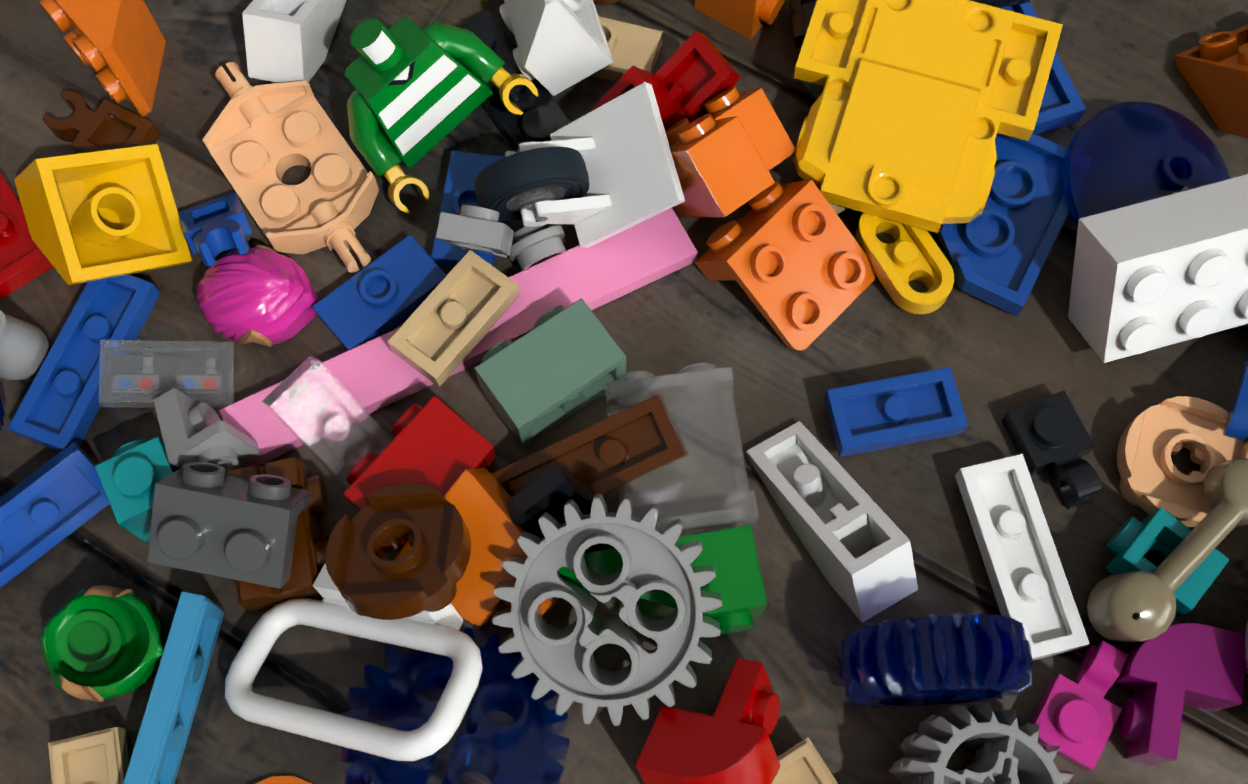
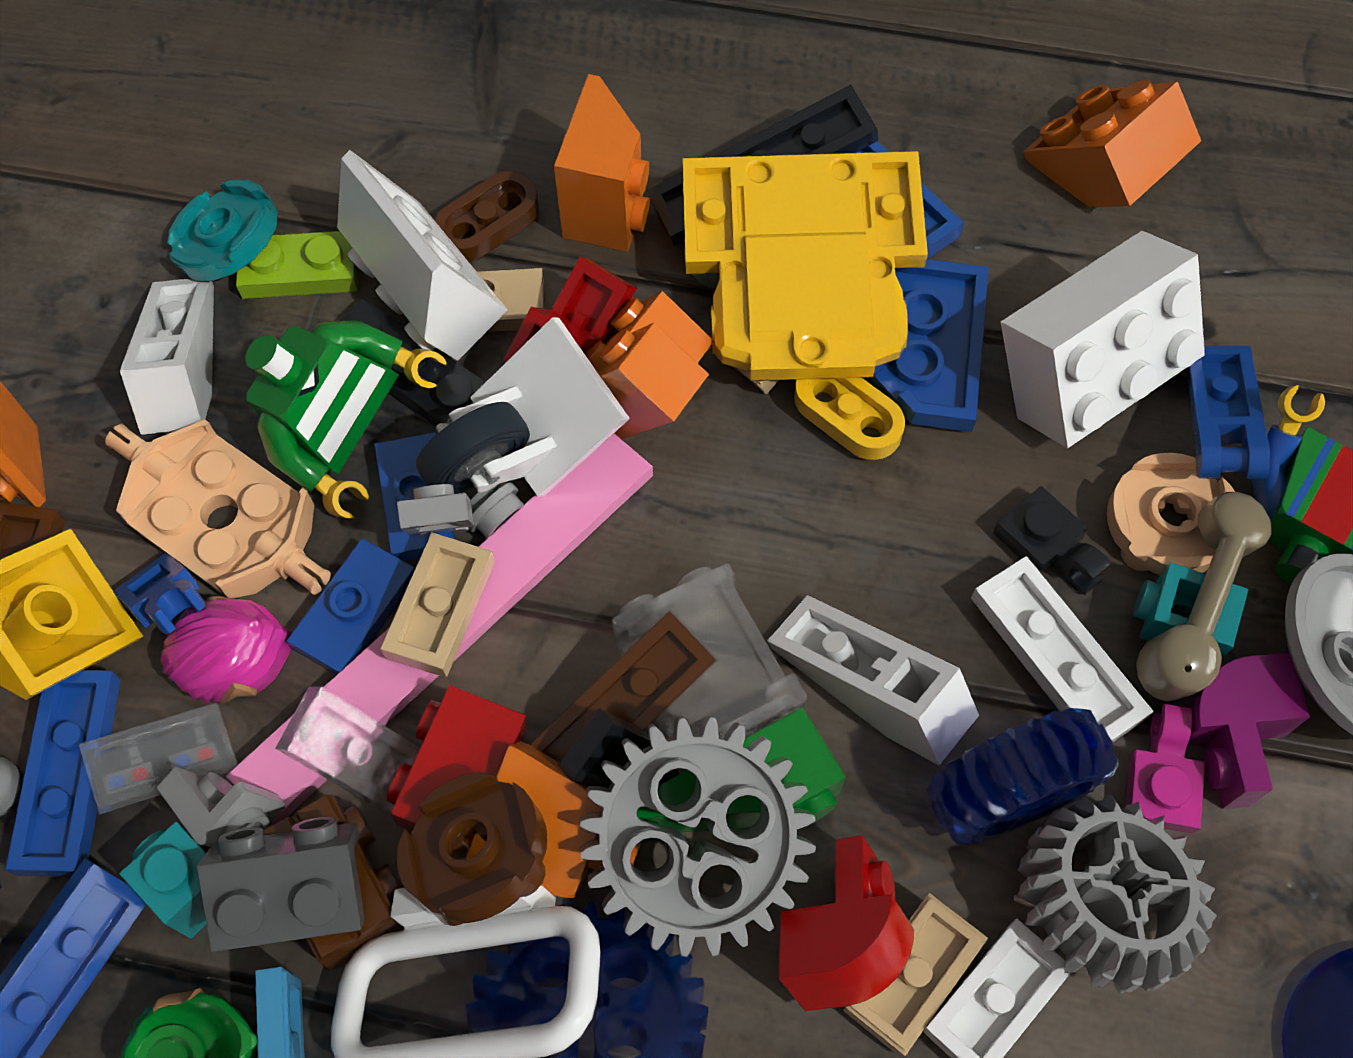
camera: 20 degrees left, 5 degrees down
sand green brick [474,298,627,448] -> none
orange bracket [694,179,876,350] -> none
blue plate [824,367,968,457] -> none
clear blue dish [1063,101,1230,227] -> none

